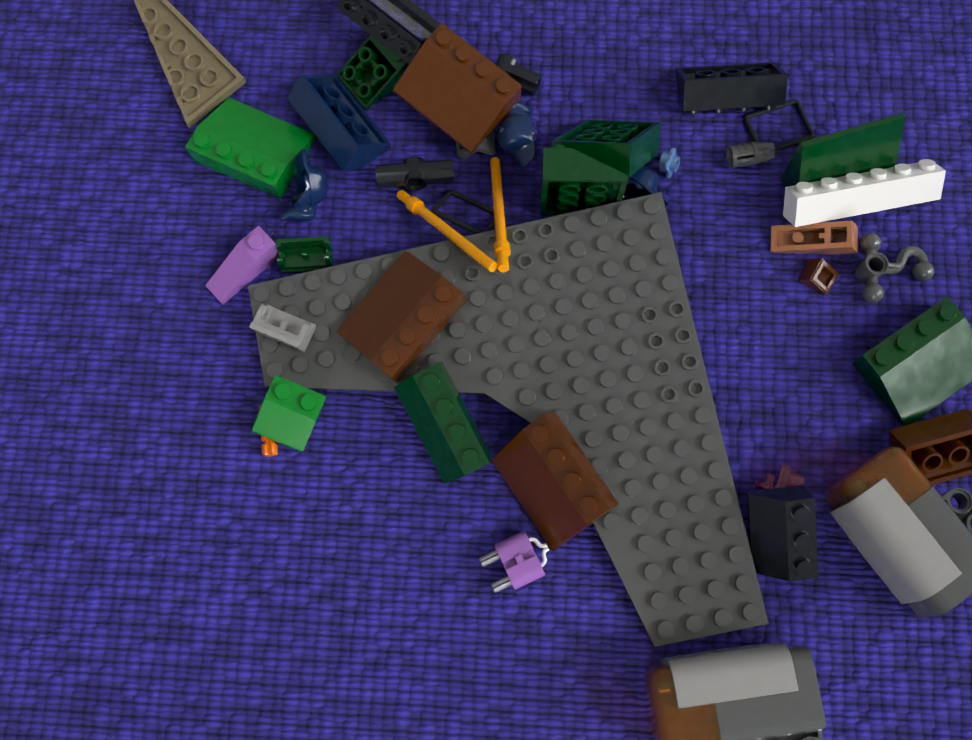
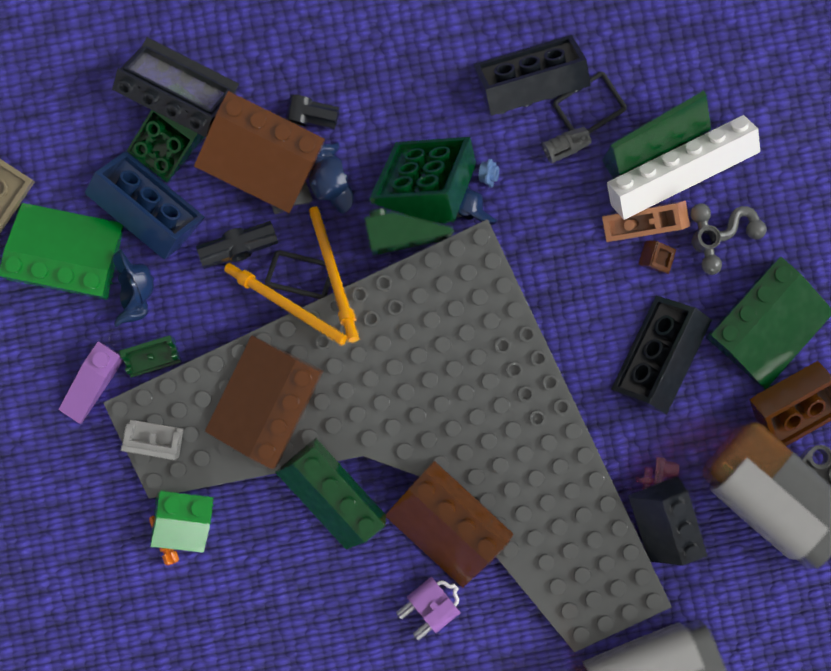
camera: 20 degrees left, 10 degrees up
none -> black slope [611,295,712,415]

